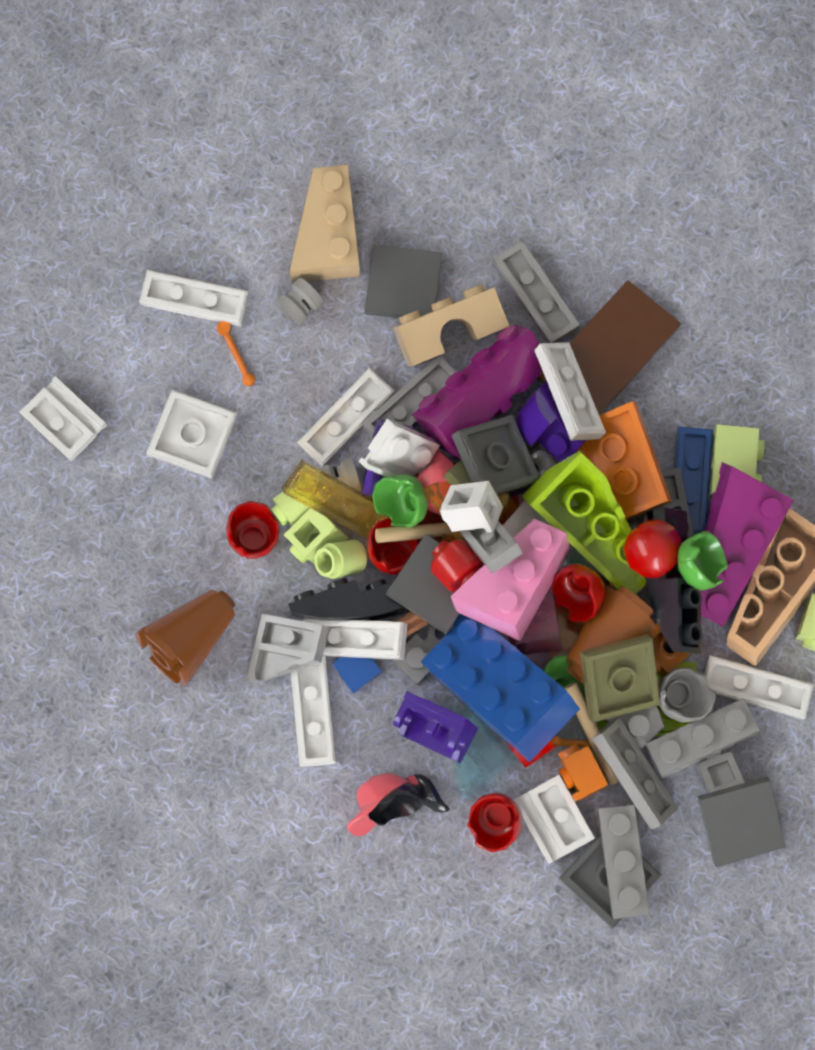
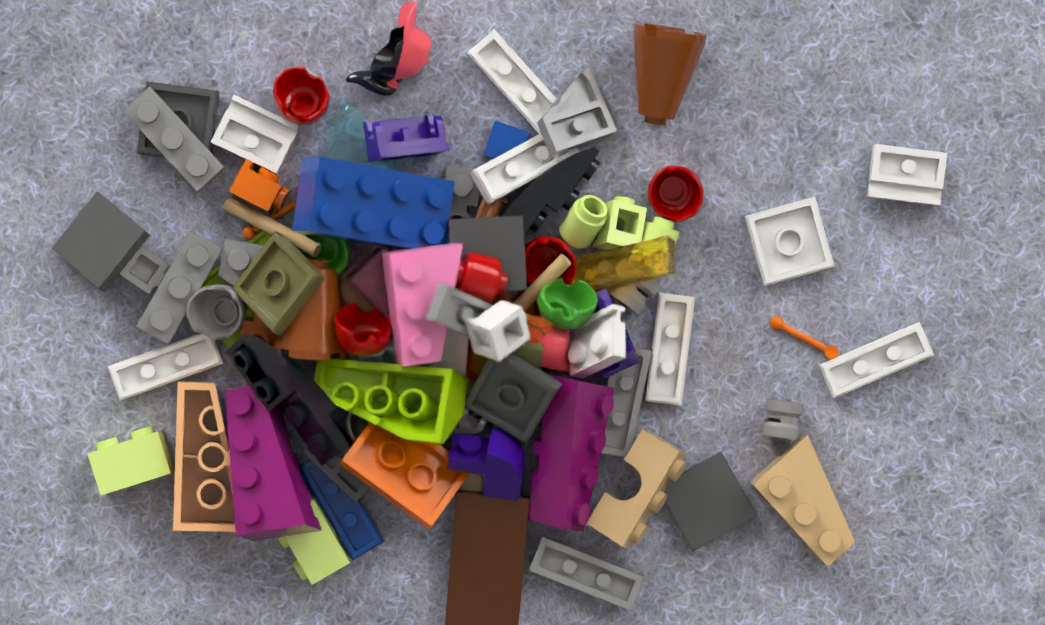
camera: 145 degrees right, 10 degrees up
white tile [535,342,606,441] -> none
light grey plate [592,718,678,830] -> none
red hair [624,519,682,578] -> none
bright green hair [677,531,728,591] -> none

